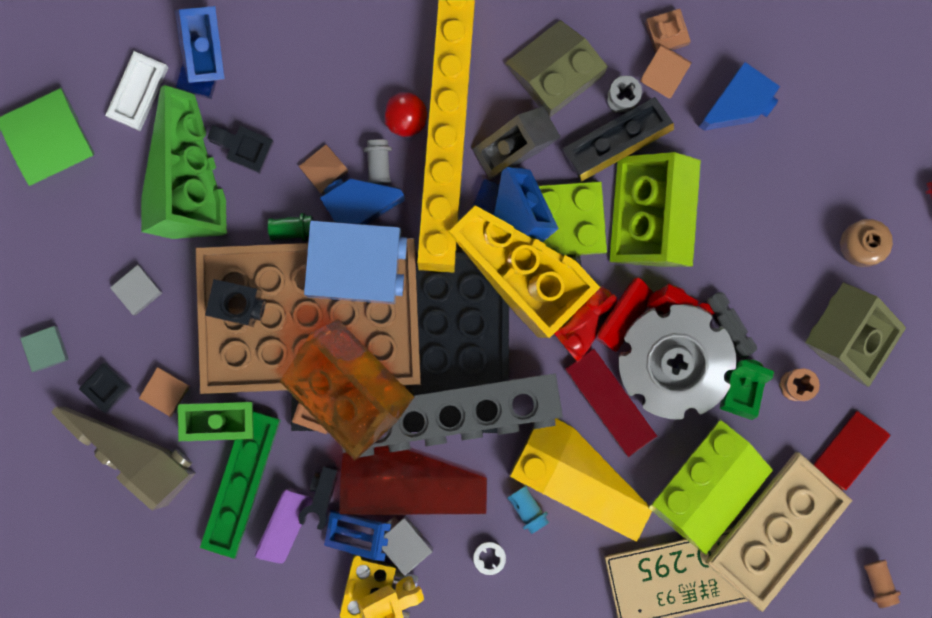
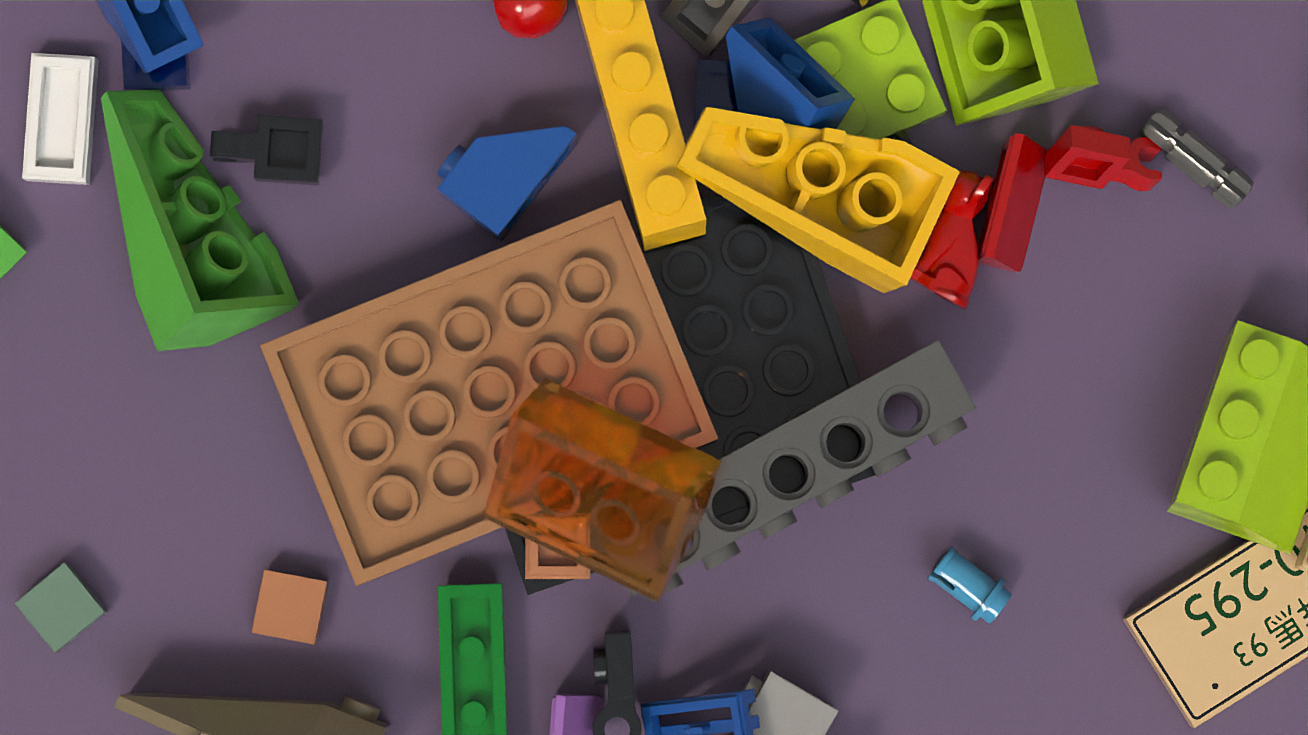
camera: 25 degrees left, 0 degrees up
black tile [79,362,132,413] -> none
light grey tile [110,265,163,316] -> none
bright green slope [178,402,254,441] -> none
black brick [205,279,266,327] -> none
green pin [268,213,314,241] -> none
nougat slope [299,145,349,194] -> none
medium blue brick [304,221,407,304] -> none
clear red wedge [339,445,487,515] -> none
light grey pin [363,139,392,184] -> none
white bush [473,542,506,575] -> none
yellow wedge [509,418,652,542] -> none
dark red tile [564,349,658,457] -> none
light grey piece [619,303,736,419] -> none
green bracket [719,359,774,420] -> none

